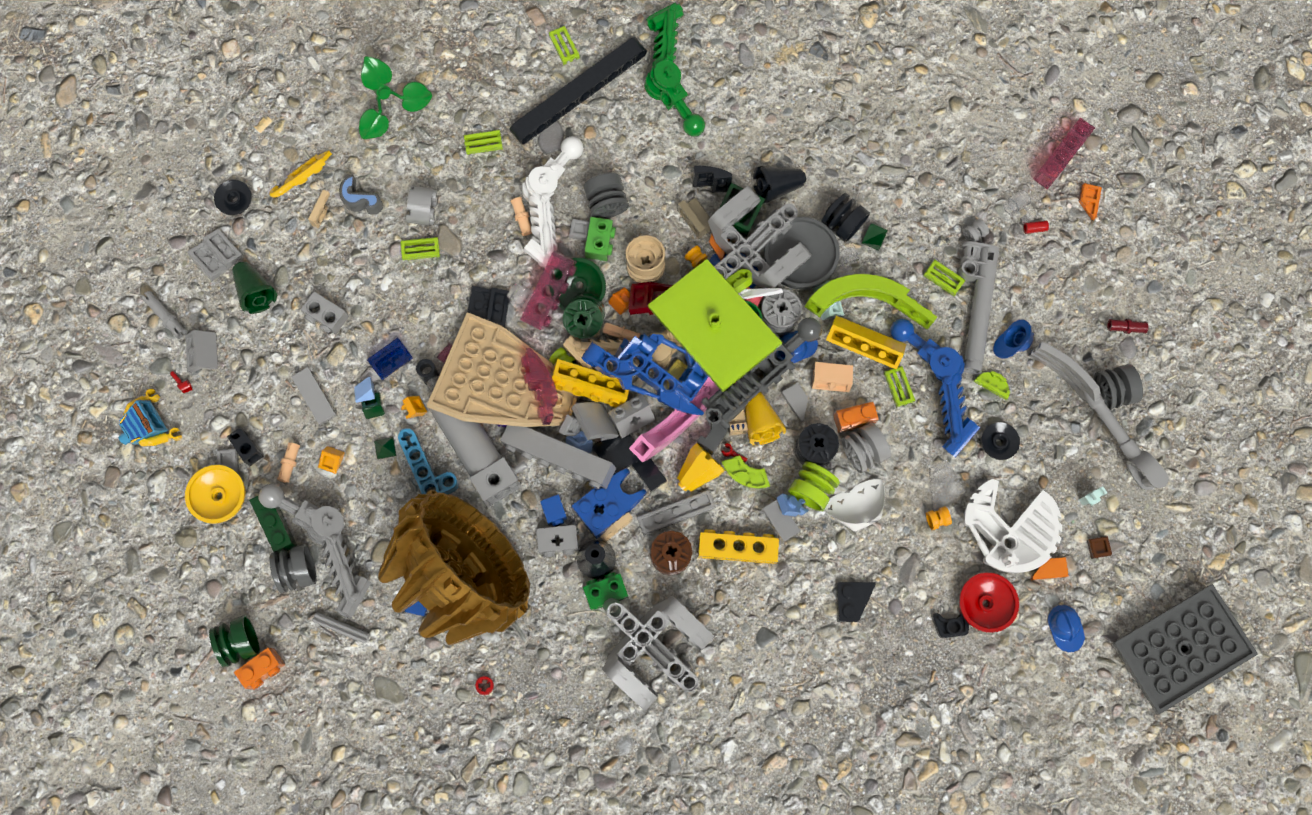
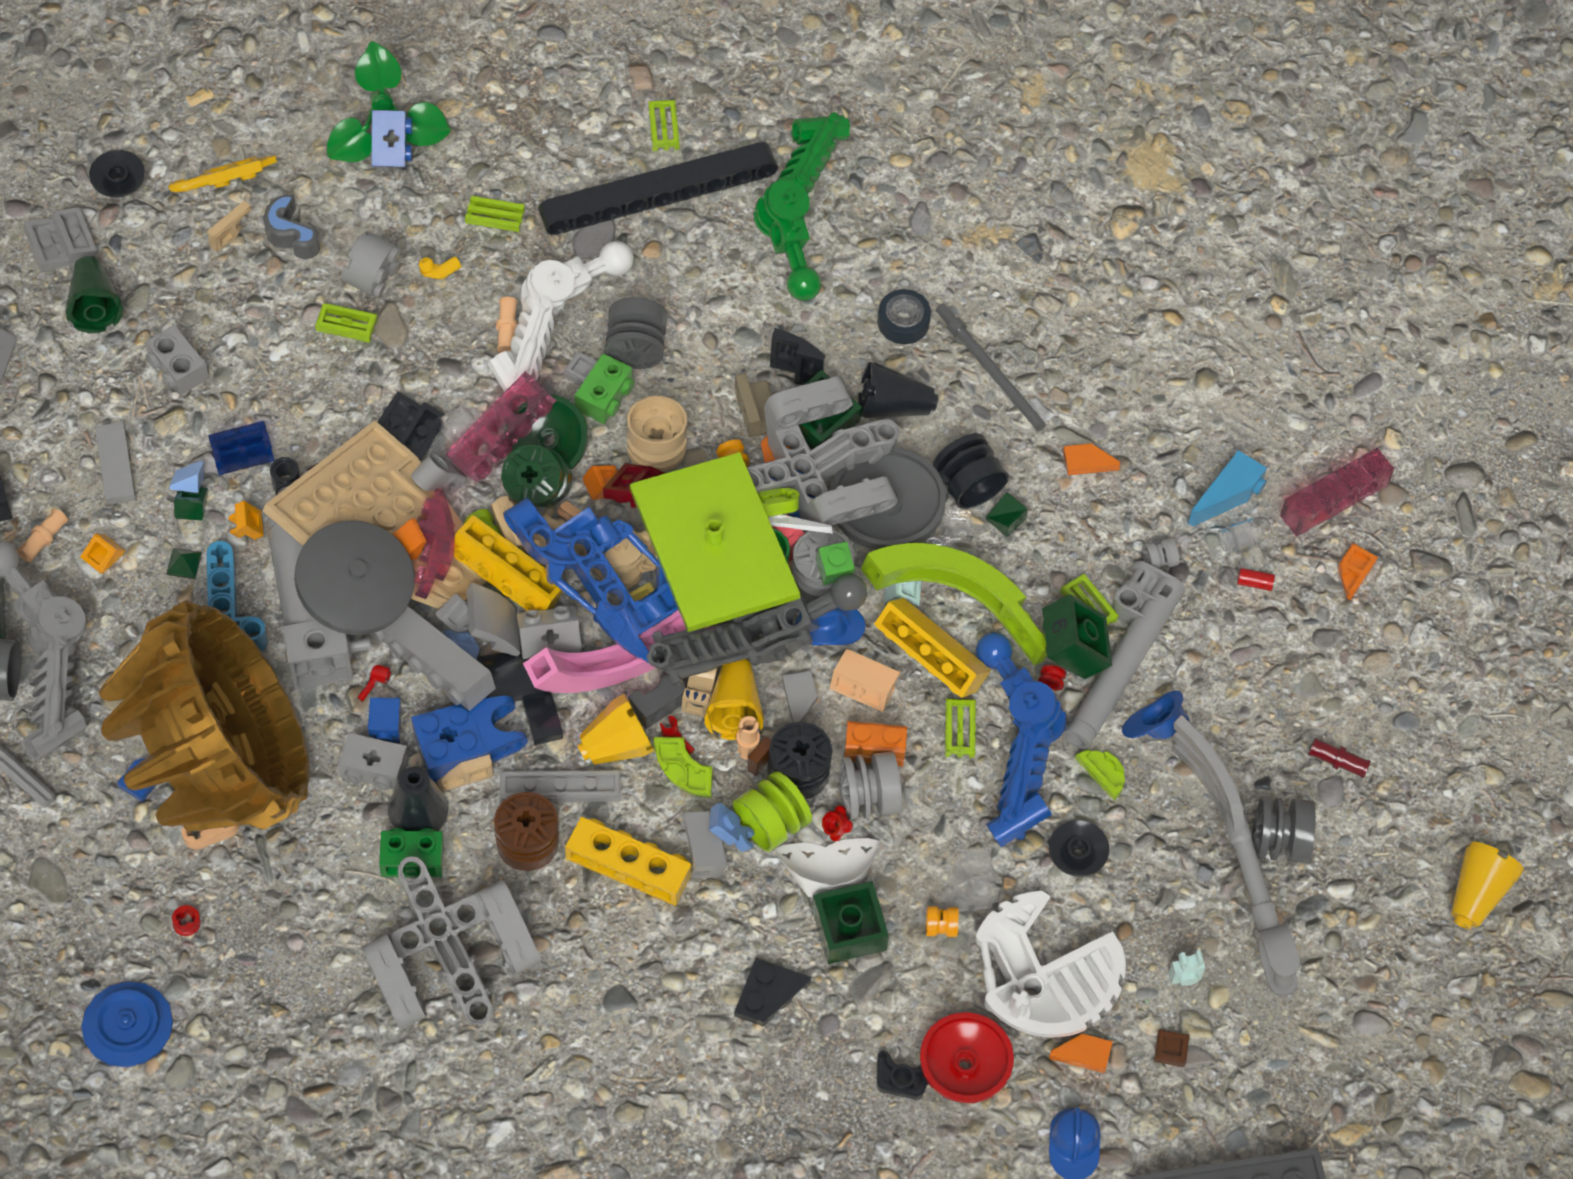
camera: 20 degrees right, 15 degrees down
none -> blue piece [81,981,173,1068]
none -> dark grey dish [294,521,415,635]
none -> red hand [357,665,391,702]
none -> brick [372,110,412,168]
none -> orange slope [392,518,427,560]
none -> light grey piece [411,453,466,494]
none -> yellow arm [418,256,462,280]
none -> light nougat pin [736,716,760,760]
none -> reddish brown tile [747,736,771,776]
none -> dark green brick [812,881,889,964]
none -> bright green brick [816,541,855,585]
none -> red plate [822,806,853,842]
none -> wheel [877,289,931,345]
none -> dark grey bar [936,304,1046,432]
none -> red bush [1038,665,1067,691]
none -> dark green brick [1042,594,1113,679]
none -> orange tile [1063,443,1120,476]
none -> dark azure slope [1188,450,1267,526]
none -> yellow cone [1451,841,1524,930]

